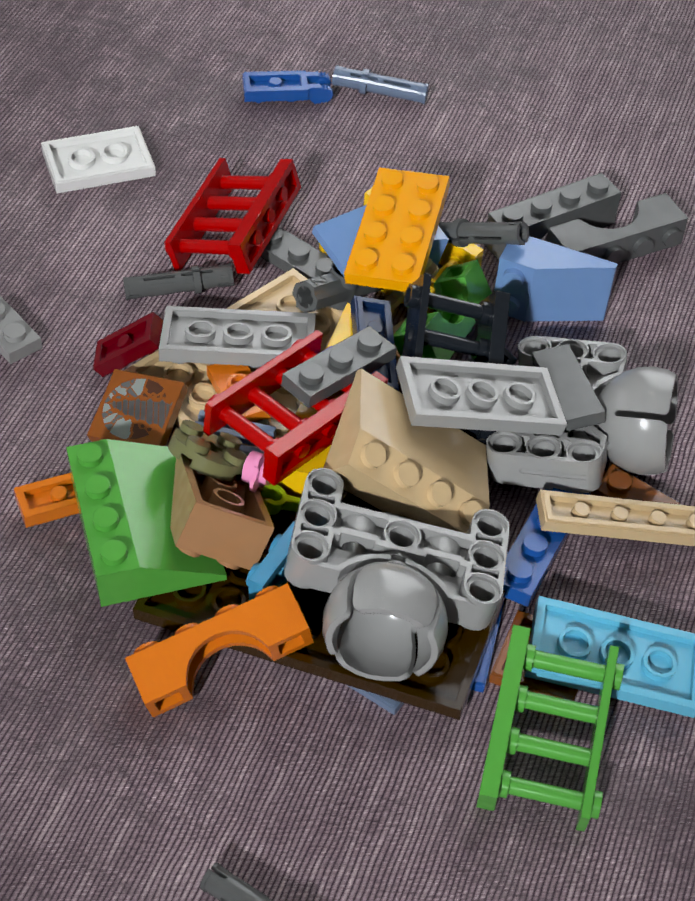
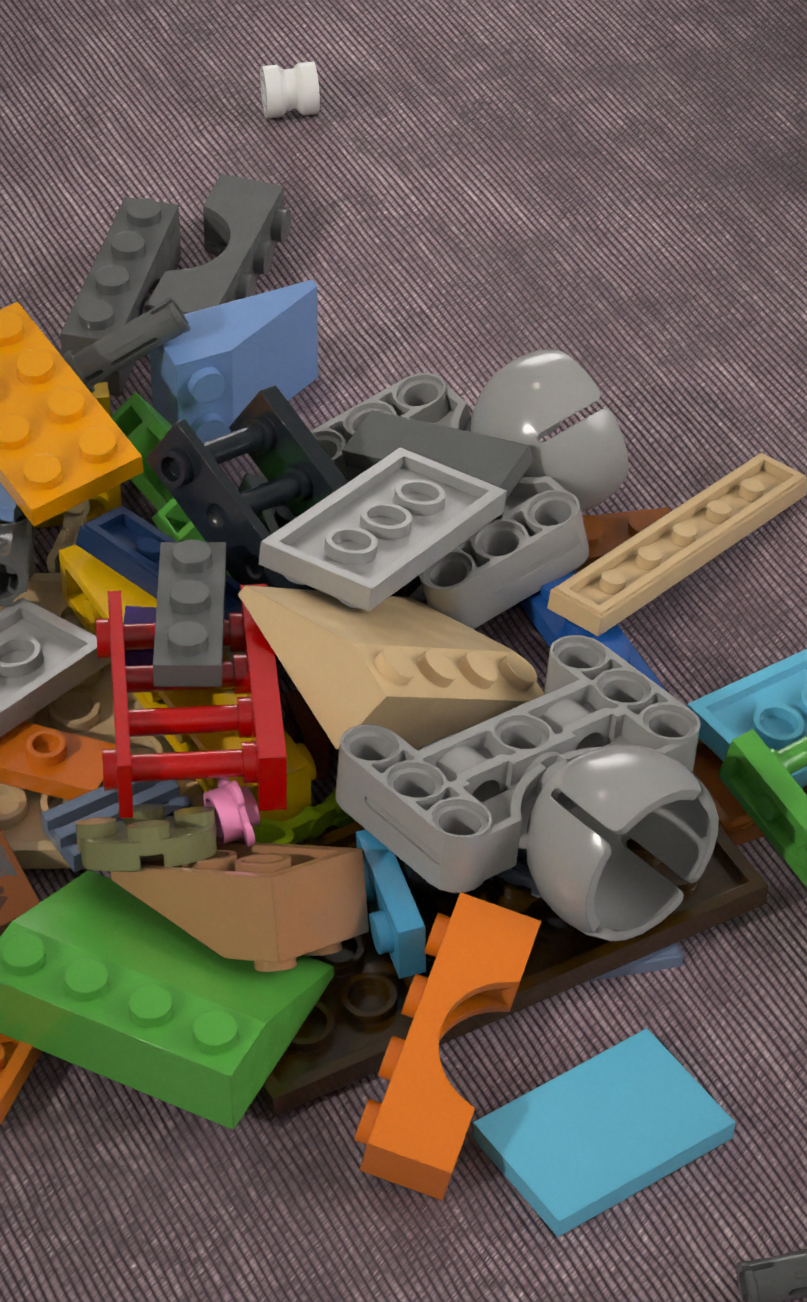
camera: 45 degrees left, 5 degrees down
none -> medium azure tile [472,1028,735,1237]

